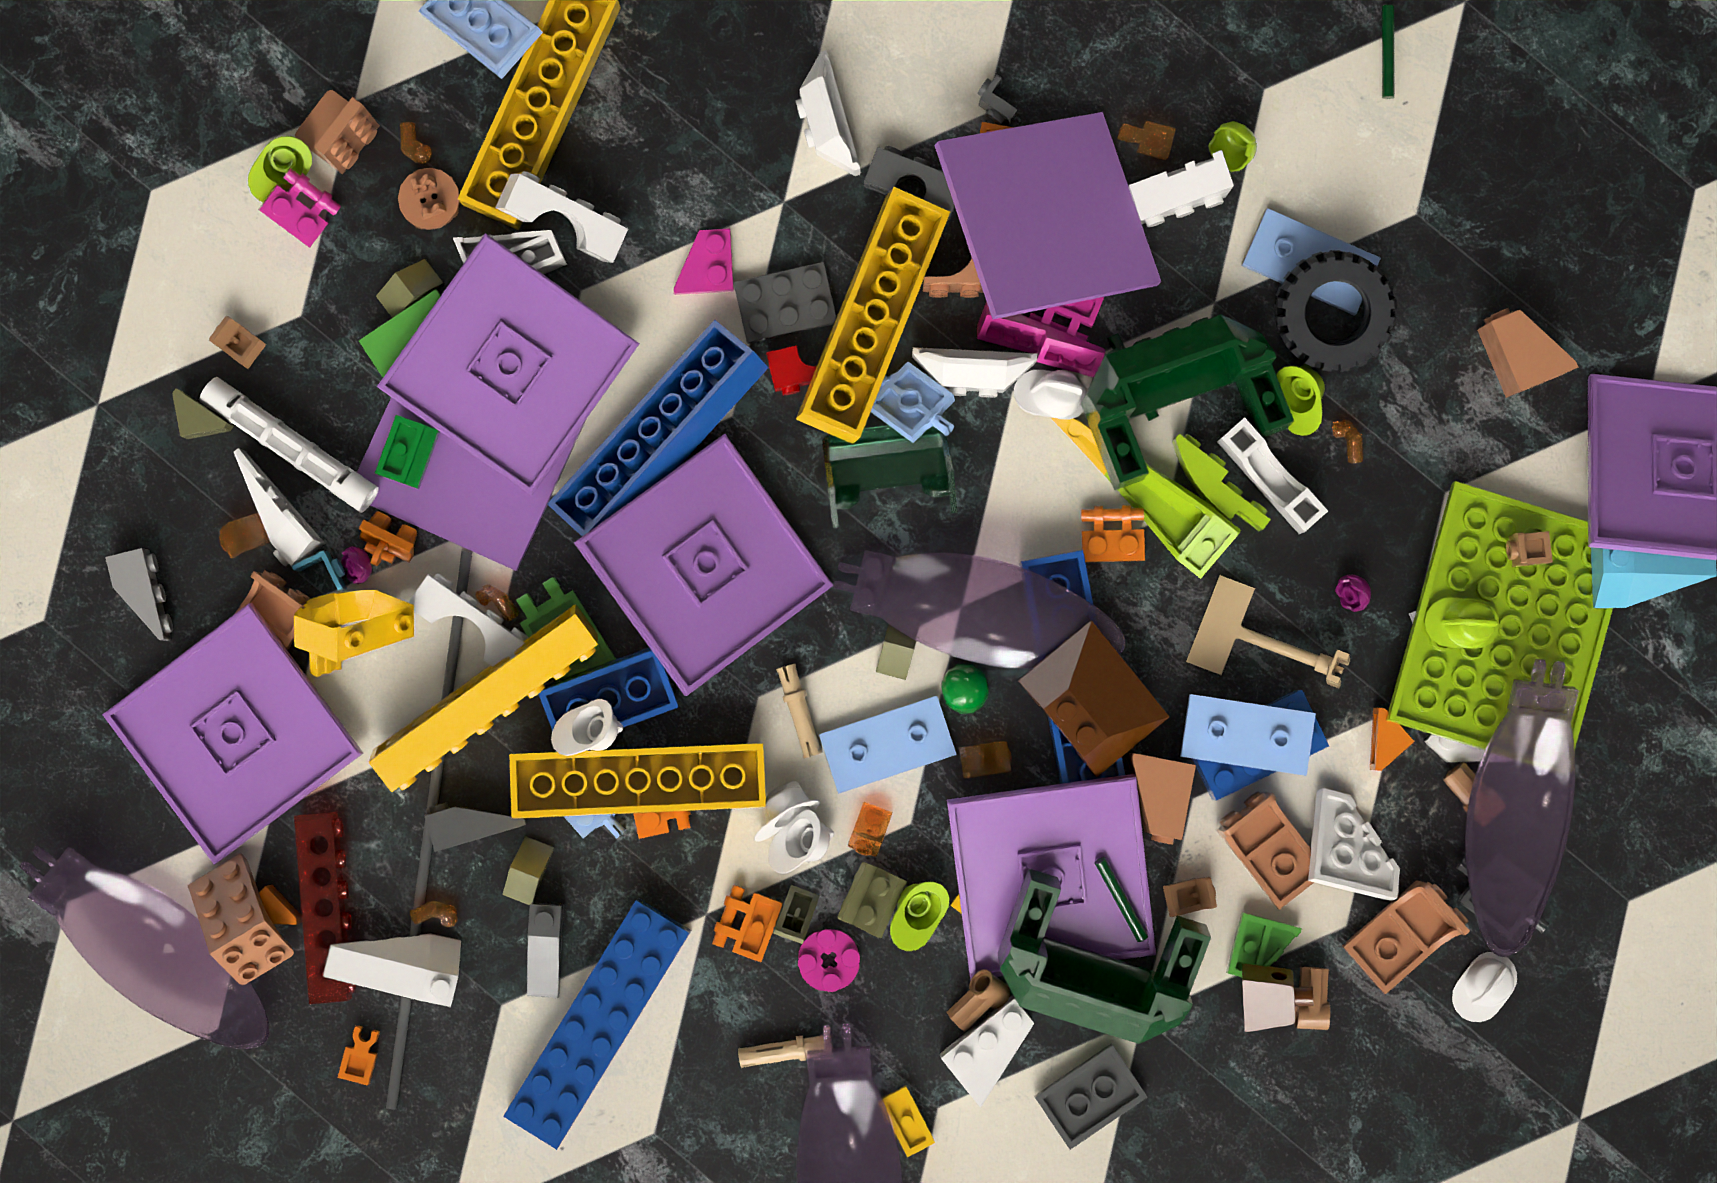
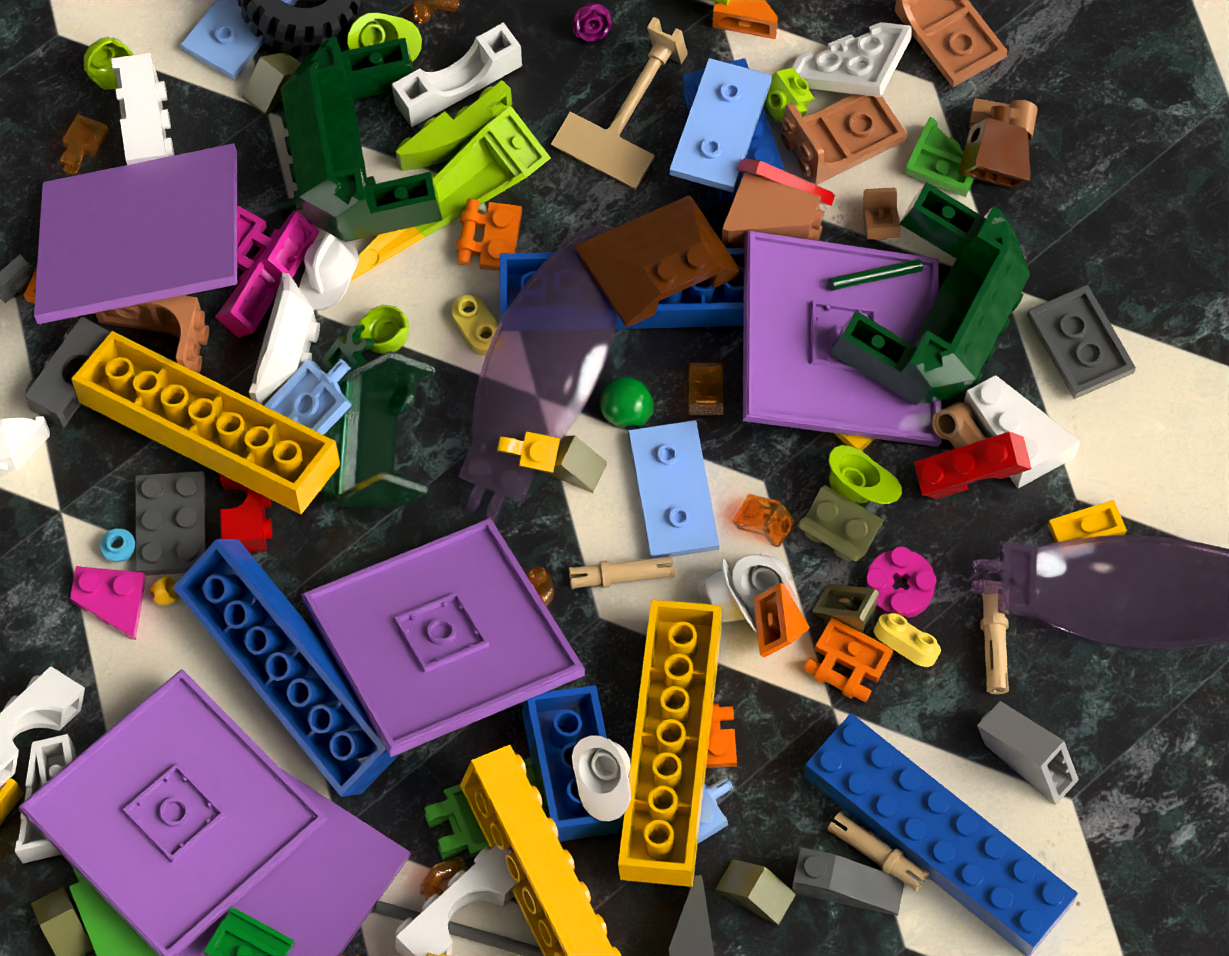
camera: 80 degrees left, 20 degrees down
none -> medium azure plate [100,529,136,563]
none -> yellow hinge [150,575,180,606]
none -> olive slope [242,52,301,116]
none -> dark green plate [322,325,375,385]
none -> lime hair [359,304,409,355]
none -> light yellow plate [452,295,503,356]
none -> yellow plate [497,432,560,473]
none -> clear orange arm [528,566,555,607]
none -> tile [737,158,835,206]
none -> orange slope [753,583,810,658]
none -> lime brick [764,68,815,122]
none -> tan pin [828,812,929,892]
none -> light yellow plate [874,613,941,667]
none -> red arch [914,431,1032,499]
none -> light grey slope [977,701,1079,805]

